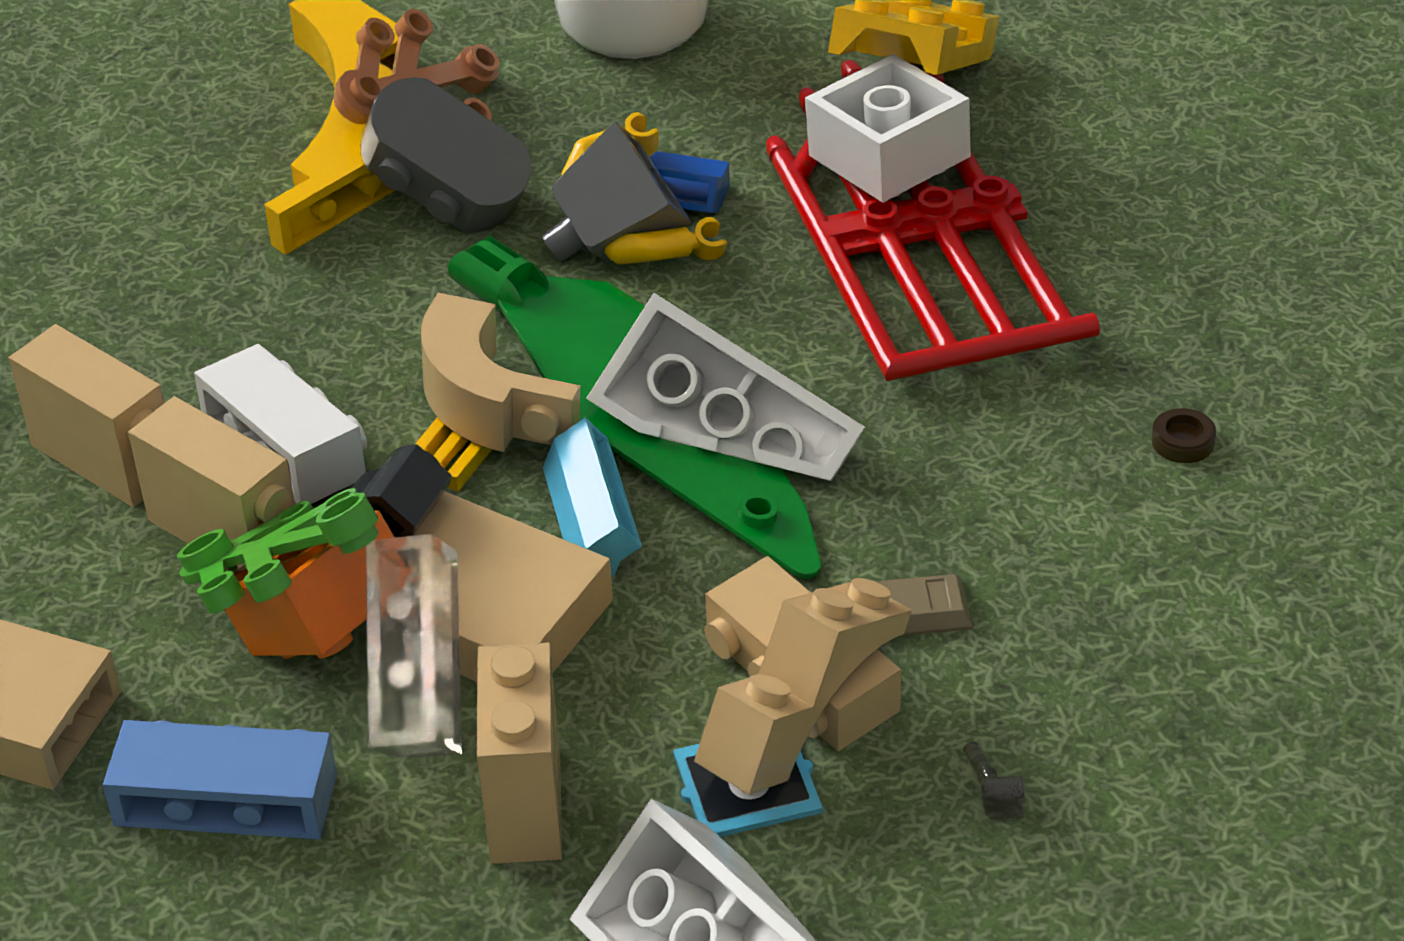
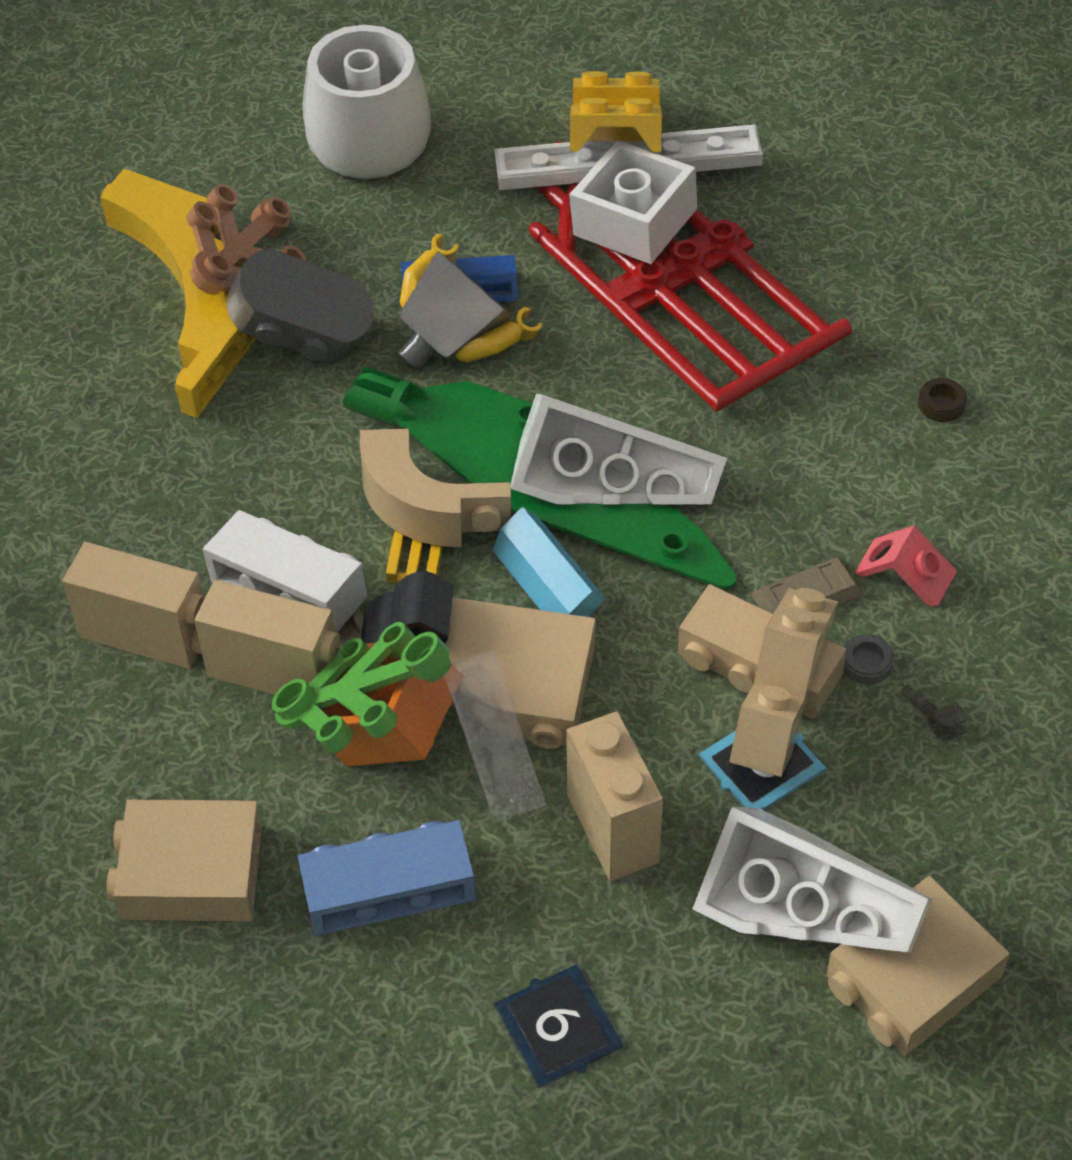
camera: 20 degrees left, 10 degrees up
none -> white tile [495,125,763,190]
none -> dark grey tile [843,634,894,685]
none -> coral bracket [855,525,957,607]

